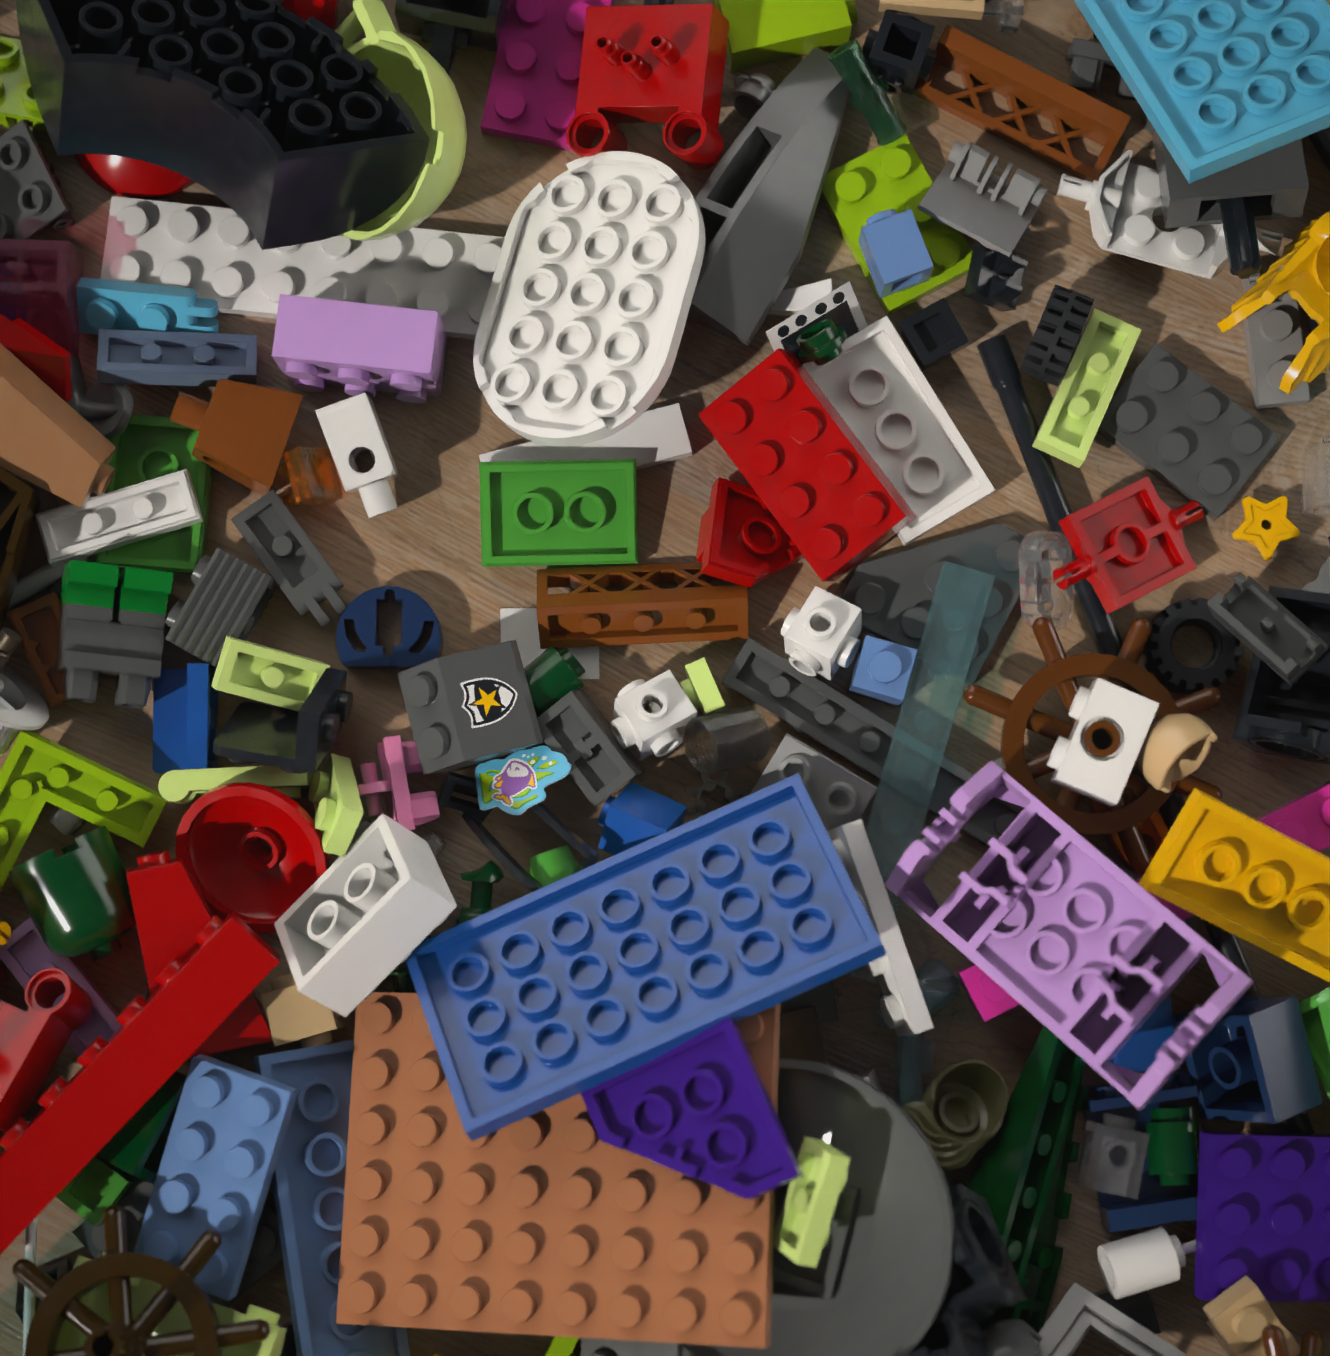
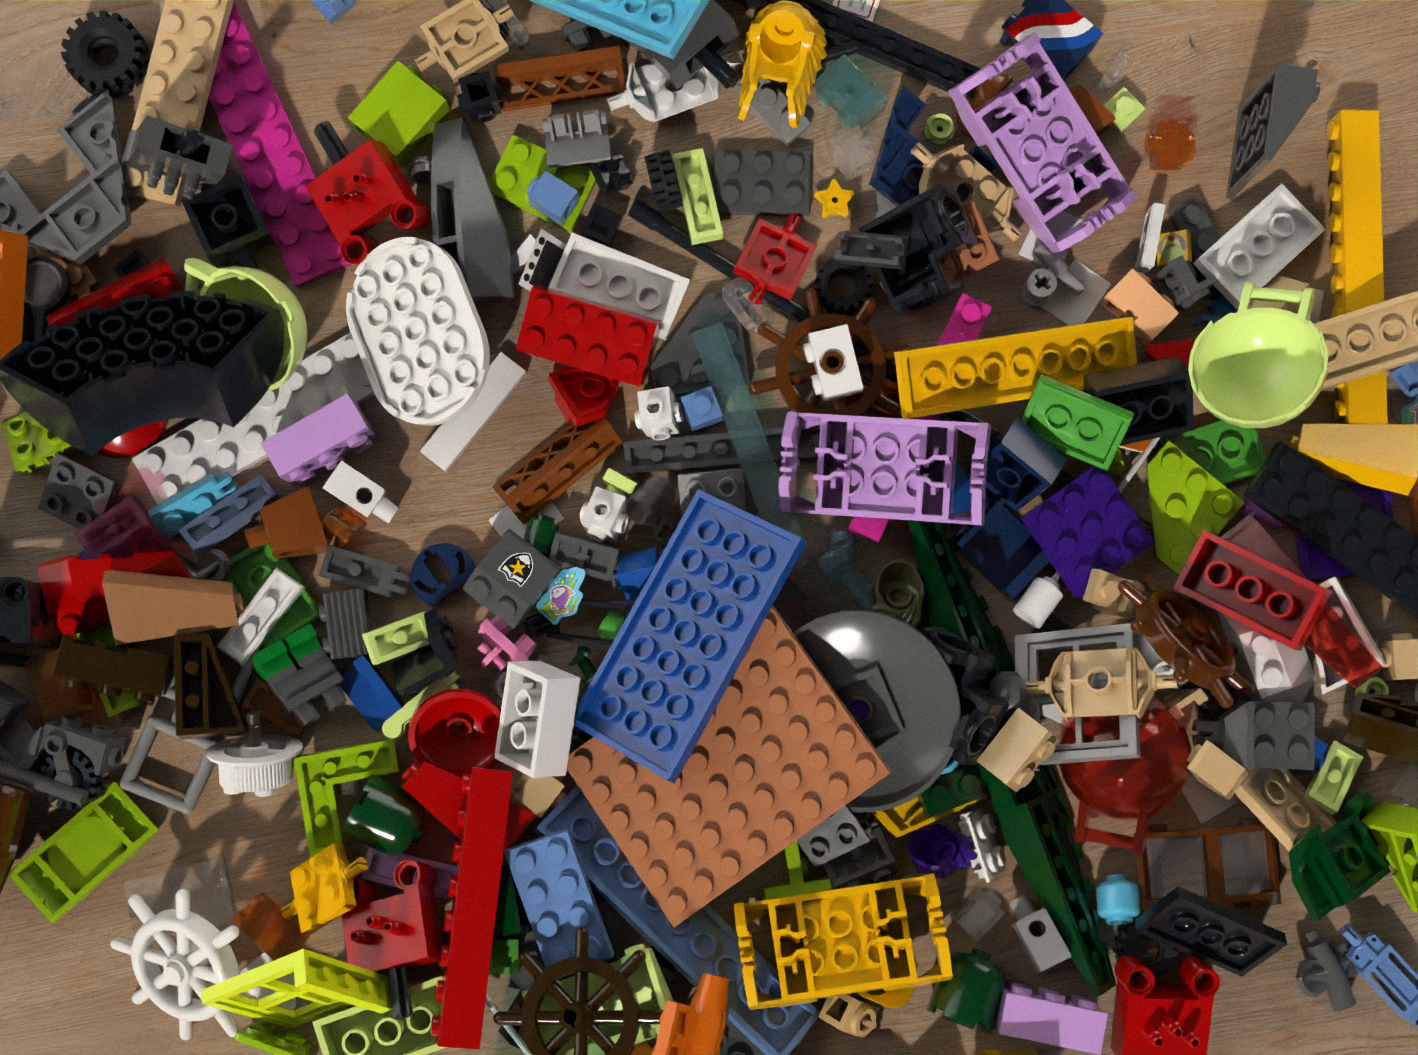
camera: 45 degrees left, 0 degrees up
yellowish green plate [308,753,364,857] -> none
bright green tile [479,459,638,567] -> none
dark purple plate [581,1017,803,1200] -> none
yellowish green plate [773,1136,851,1268] -> none
dark green plate [796,319,847,366] -> none
white plate [827,819,934,1036] -> none
clear green pin [828,39,908,146] -> none
clear brick [1075,1113,1150,1200] -> none
tan hair [1137,713,1217,793] -> none
dark green brick [1146,1108,1201,1186] -> none

